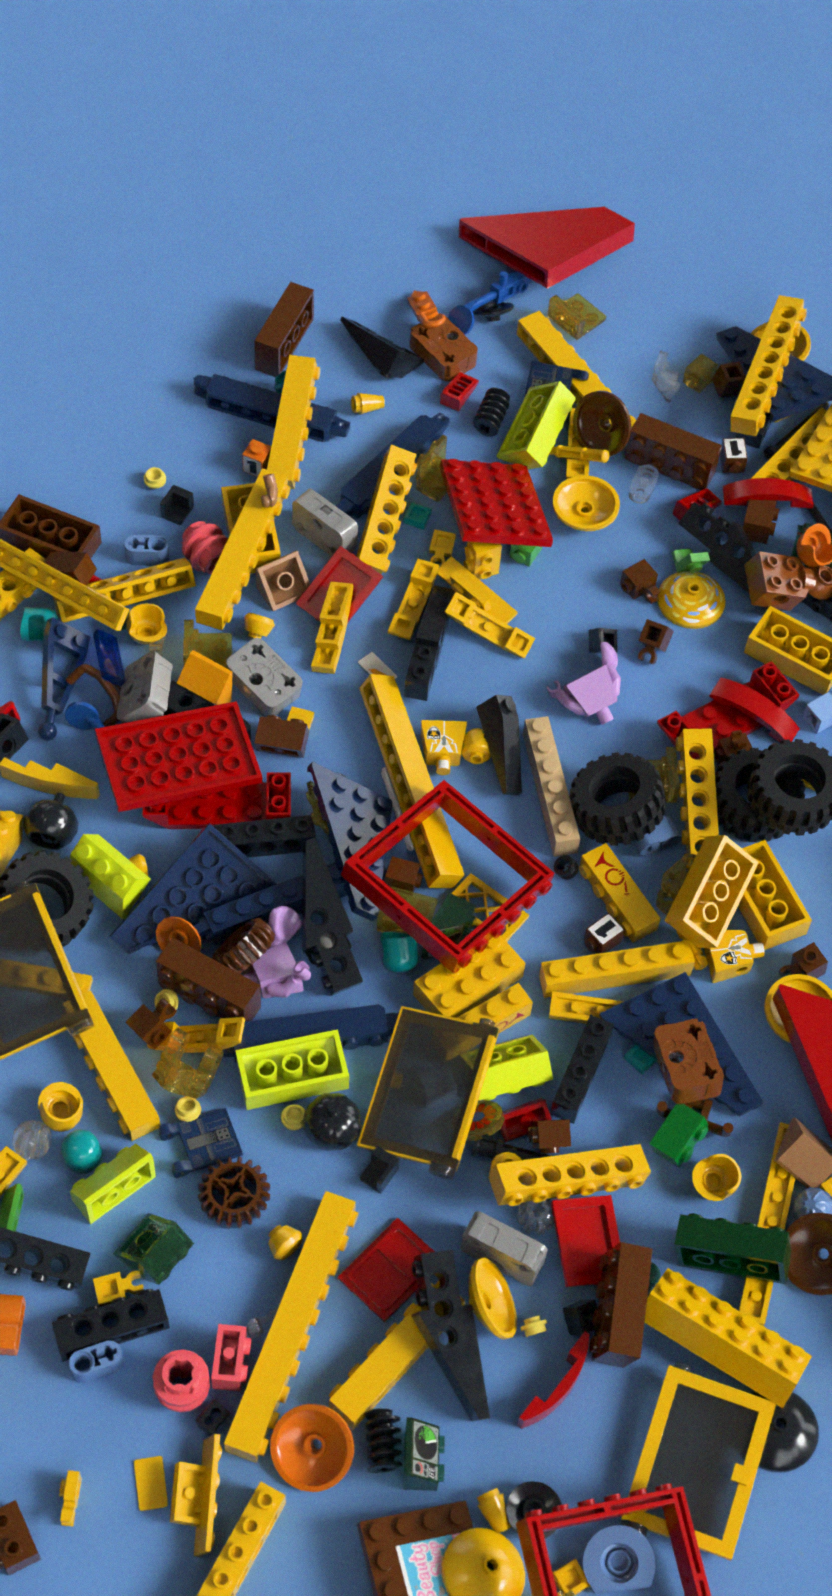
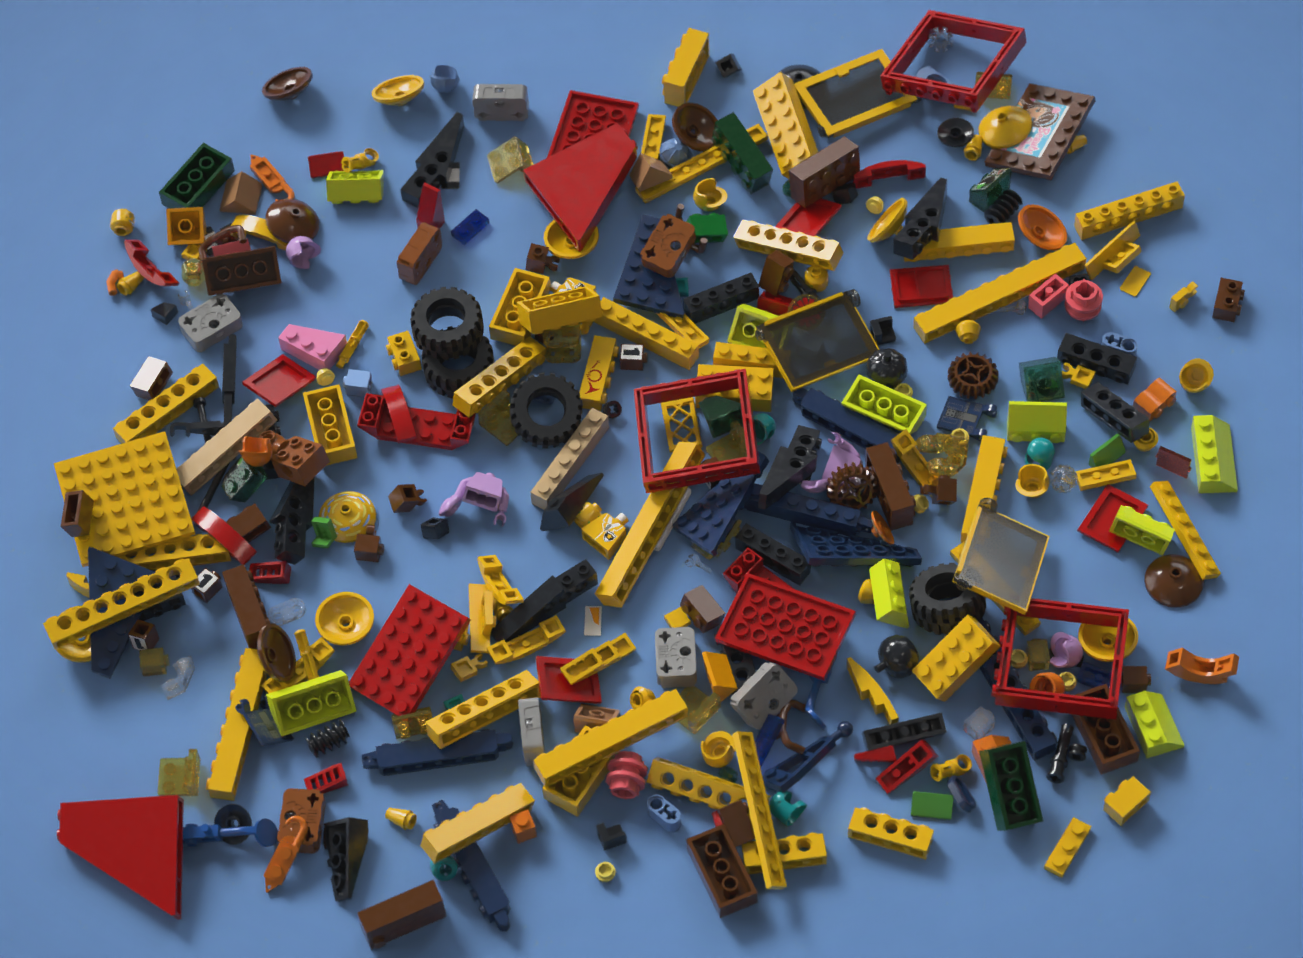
camera: 130 degrees left, 0 degrees up
medium nougat arm [261,473,278,507] -> none
light grey axle [461,1211,548,1286] -> none
reddish brown brick [714,730,752,764] -> none

